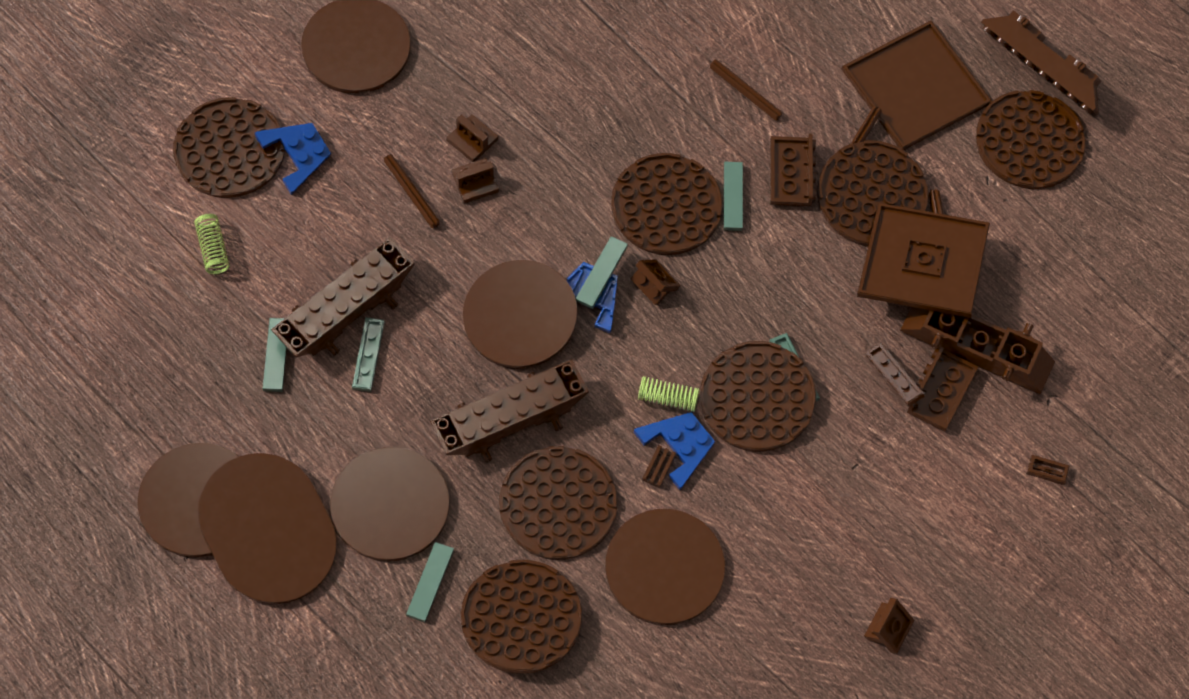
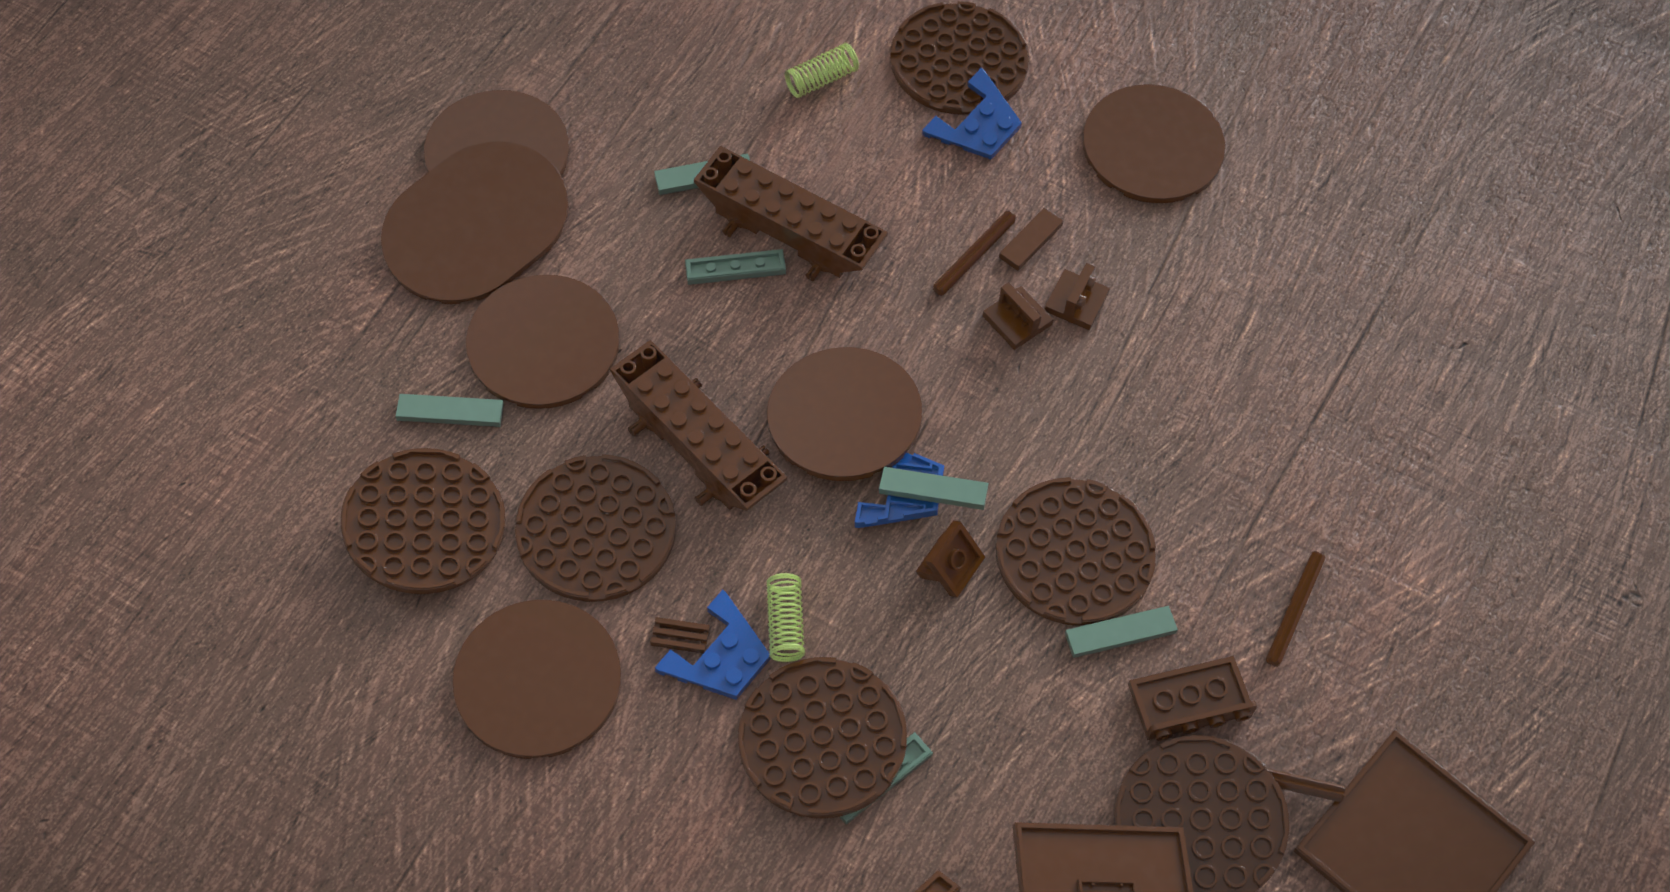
camera: 75 degrees right, 5 degrees down
none -> reddish brown tile [999,208,1063,271]

